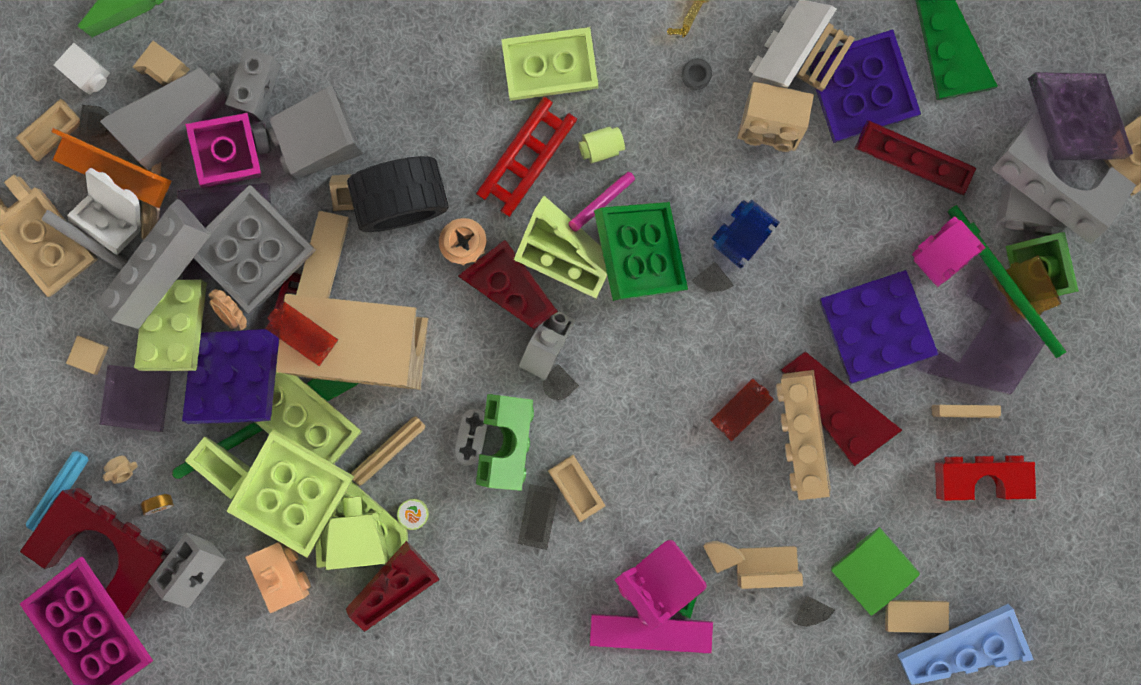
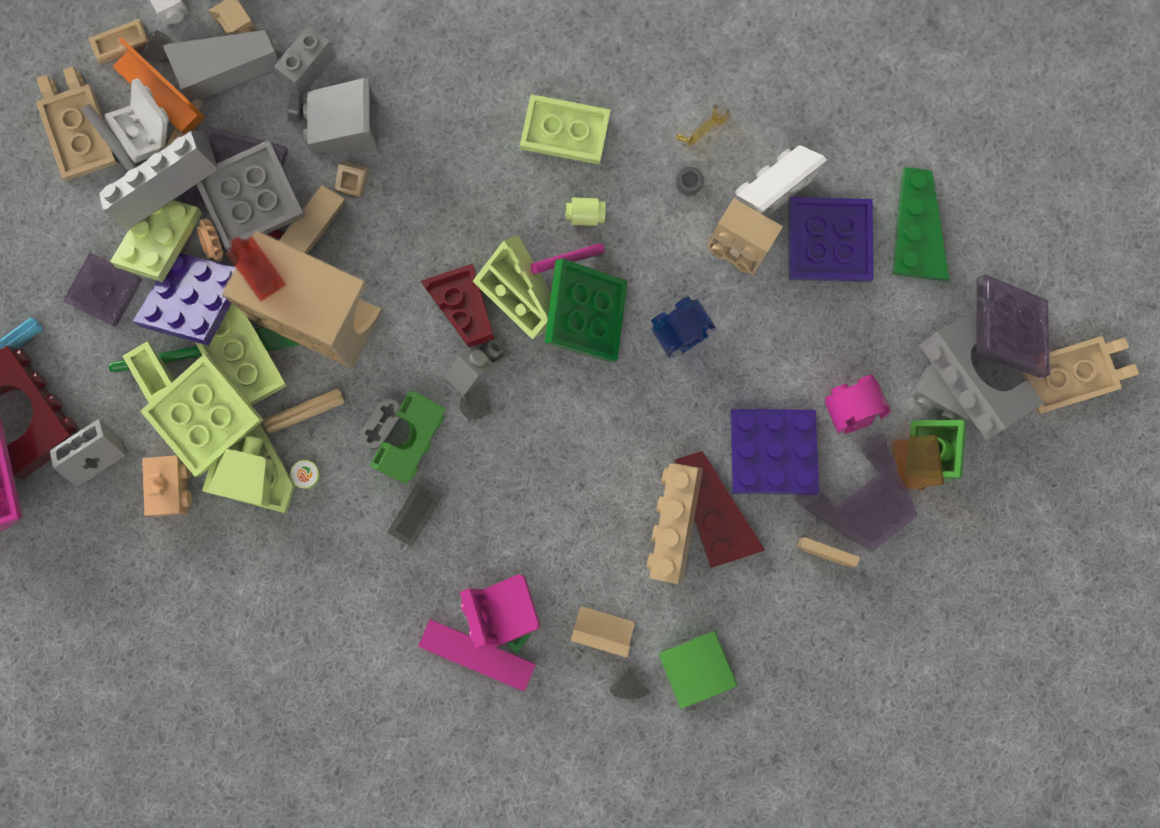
camera: 15 degrees right, 5 degrees down
tan tile [66,336,109,375] -> none
tan plate [103,455,138,484] -> none
pearl gold tile [140,494,174,515] -> none
dark pink brick [185,113,261,189] -> none
dark red wing [346,541,440,632] -> none
black tyre [347,156,449,232] -> none
light nougat gear [439,218,487,266] -> none
red bar [476,96,577,217] -> none
tan tile [548,455,606,522] -> none
clear smoke tile [691,262,734,292] -> none
tan tile [703,541,745,573] -> none
clear red hinge [710,378,774,442] -> none
tan tile [796,23,855,92] -> none
dark red tile [854,121,976,195] -> none
tan tile [885,600,949,633] -> none
light blue wing [897,604,1034,685] -> none
red arch [935,455,1036,501] -> none
green bar [947,205,1067,359] -> none

